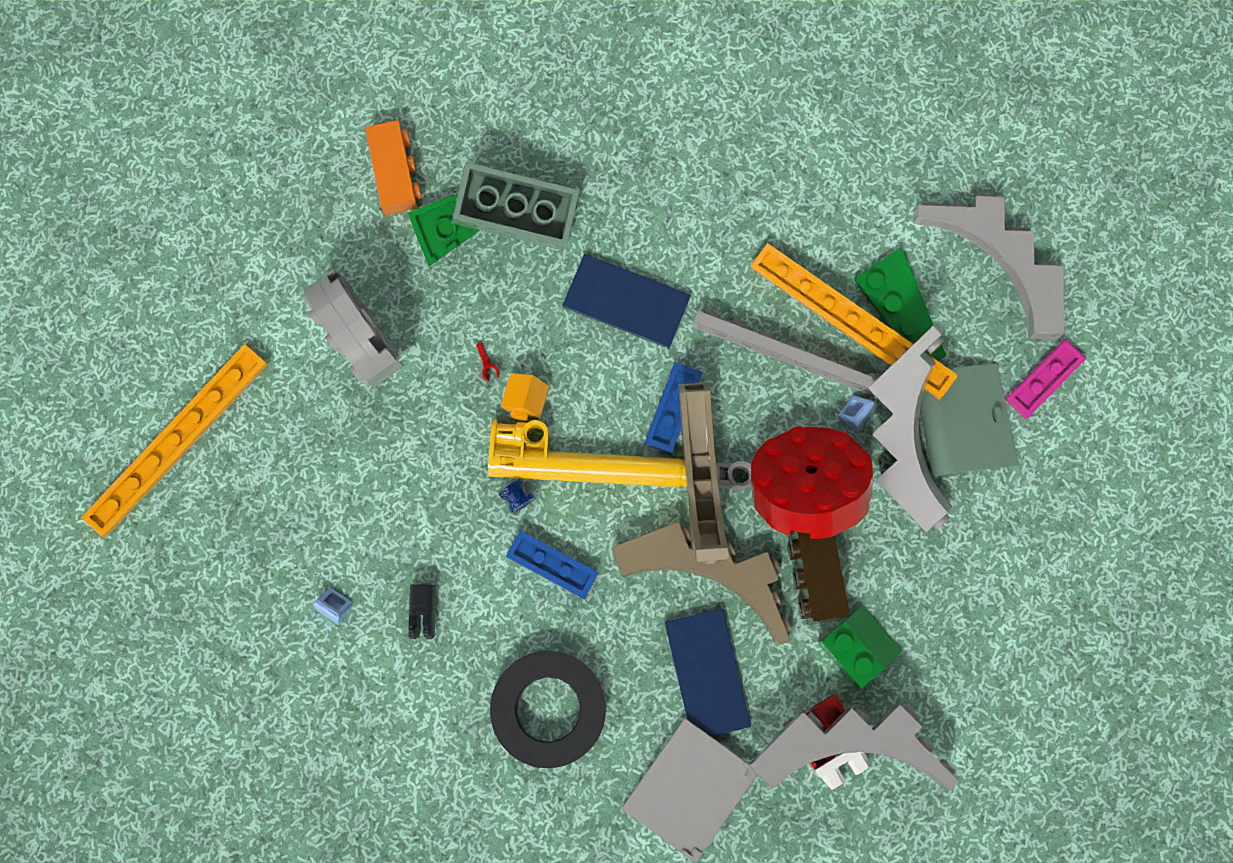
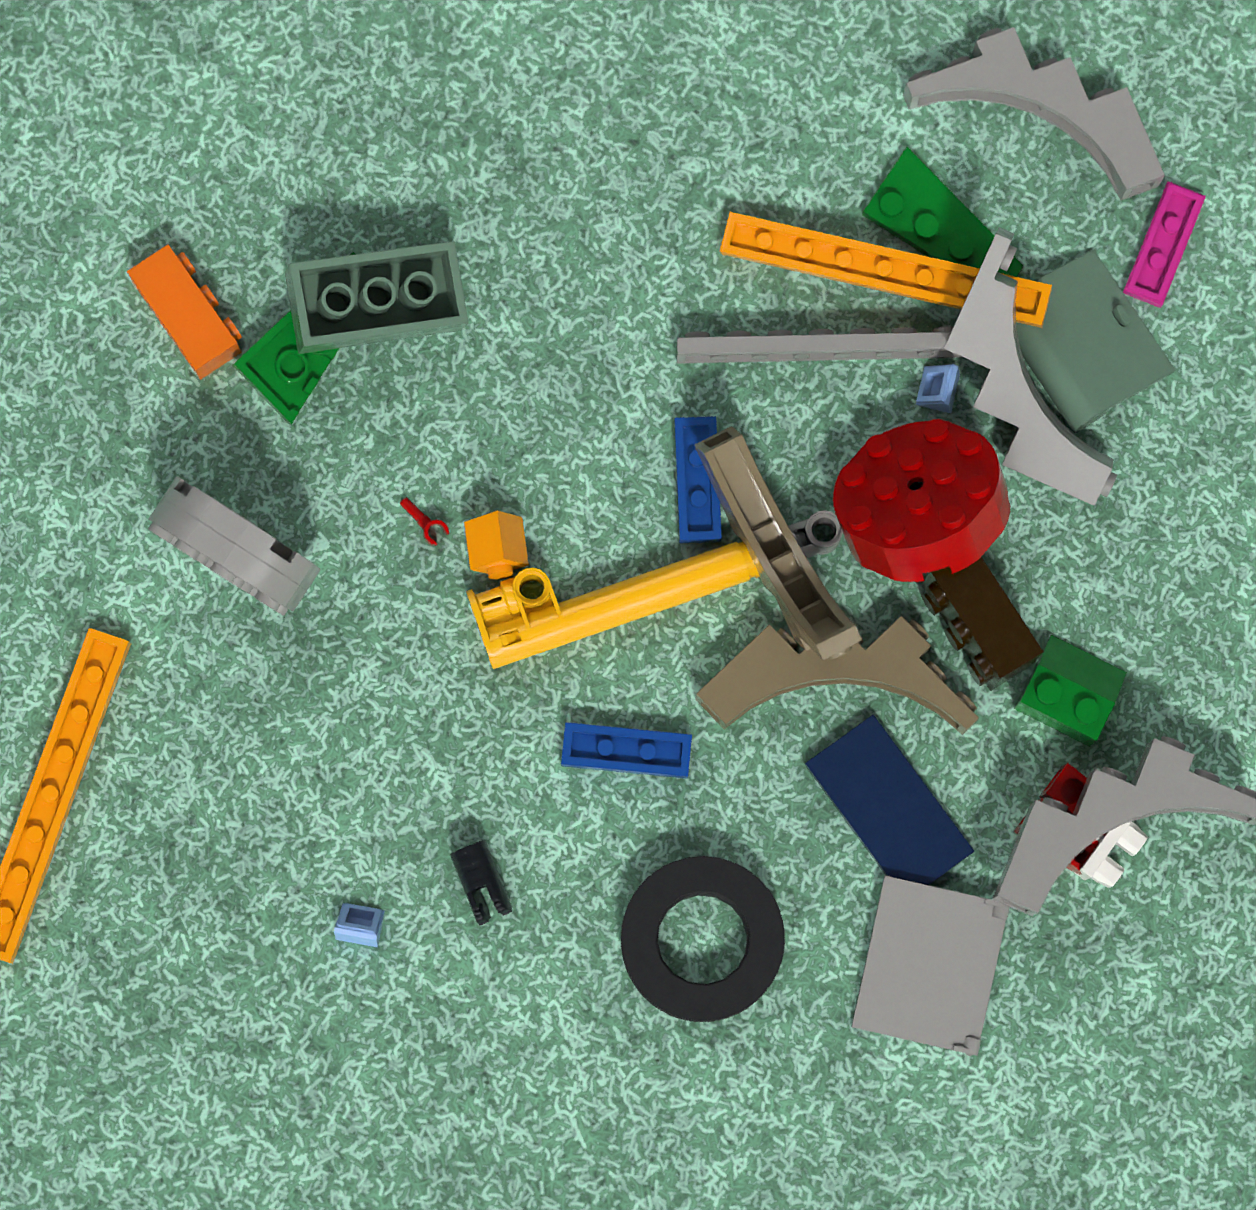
camera: 25 degrees left, 0 degrees up
clear blue wheel [498,478,536,514] -> none
dark blue tile [562,254,691,349] -> none

